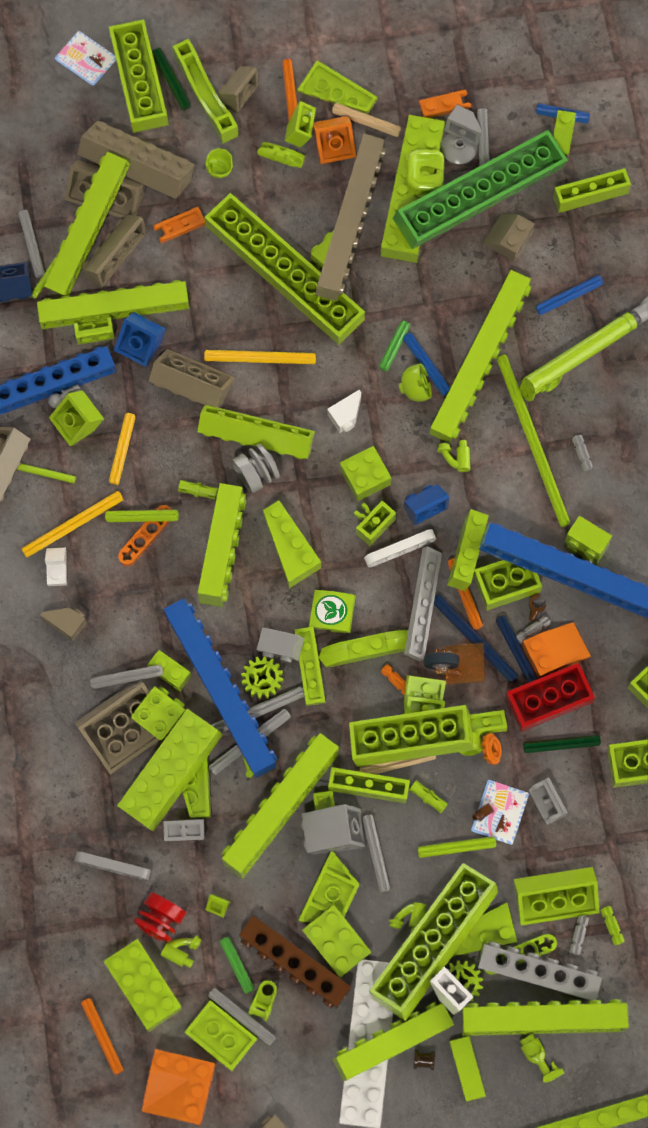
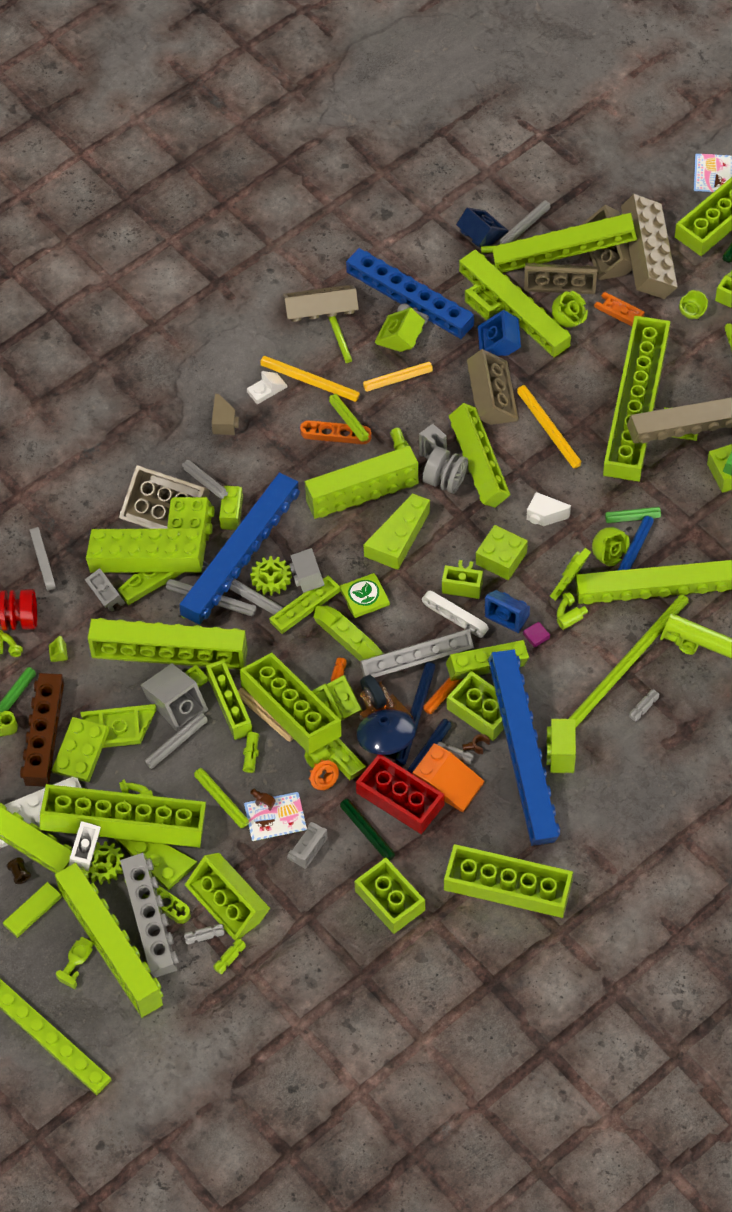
camera: 60 degrees right, 15 degrees down
none -> dark blue dish [357,709,416,755]
none -> light grey hinge [419,424,447,460]
none -> magenta tile [523,621,550,648]
none -> lime wing [550,548,591,601]
none -> lime cylinder [551,291,588,328]

